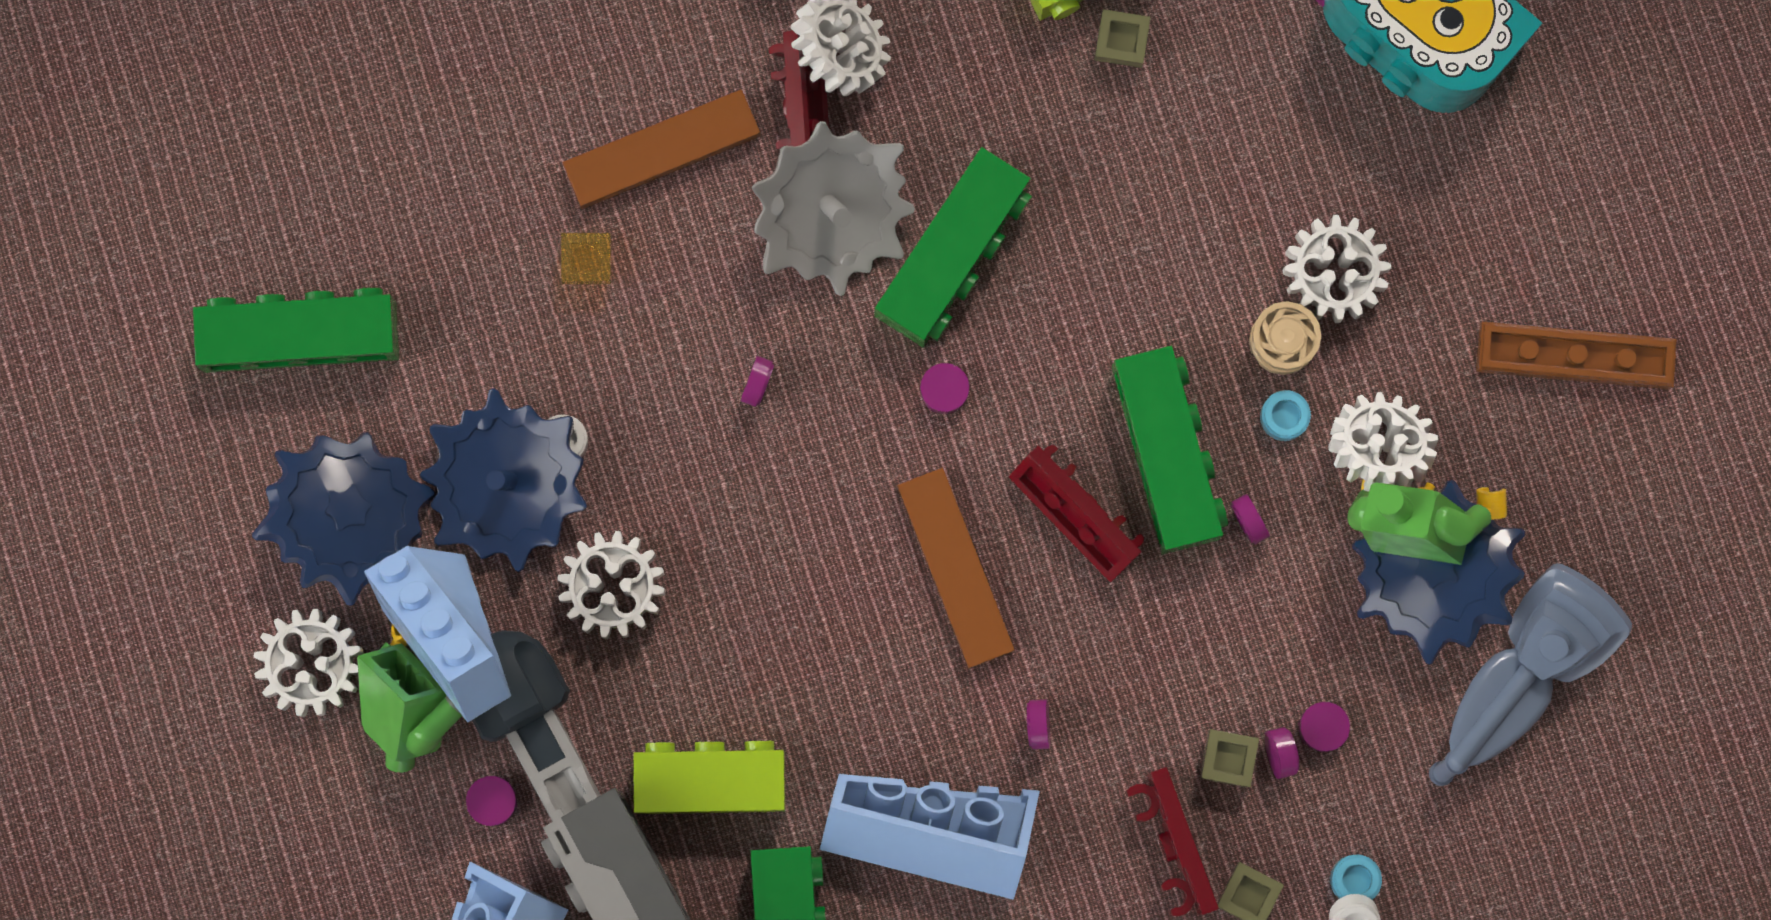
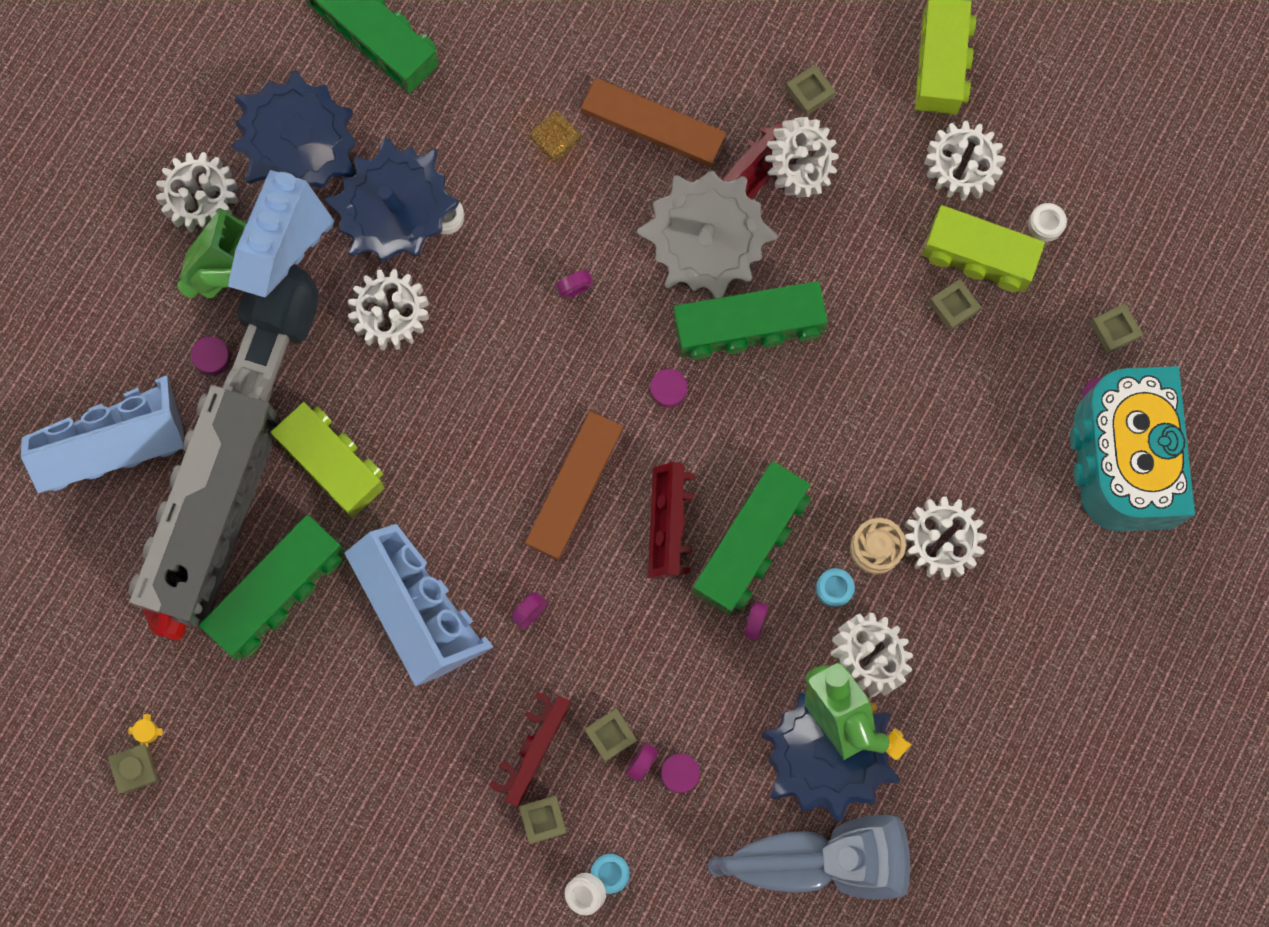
camera: 45 degrees right, 5 degrees down
dark orange tile [1476,321,1677,389] -> none

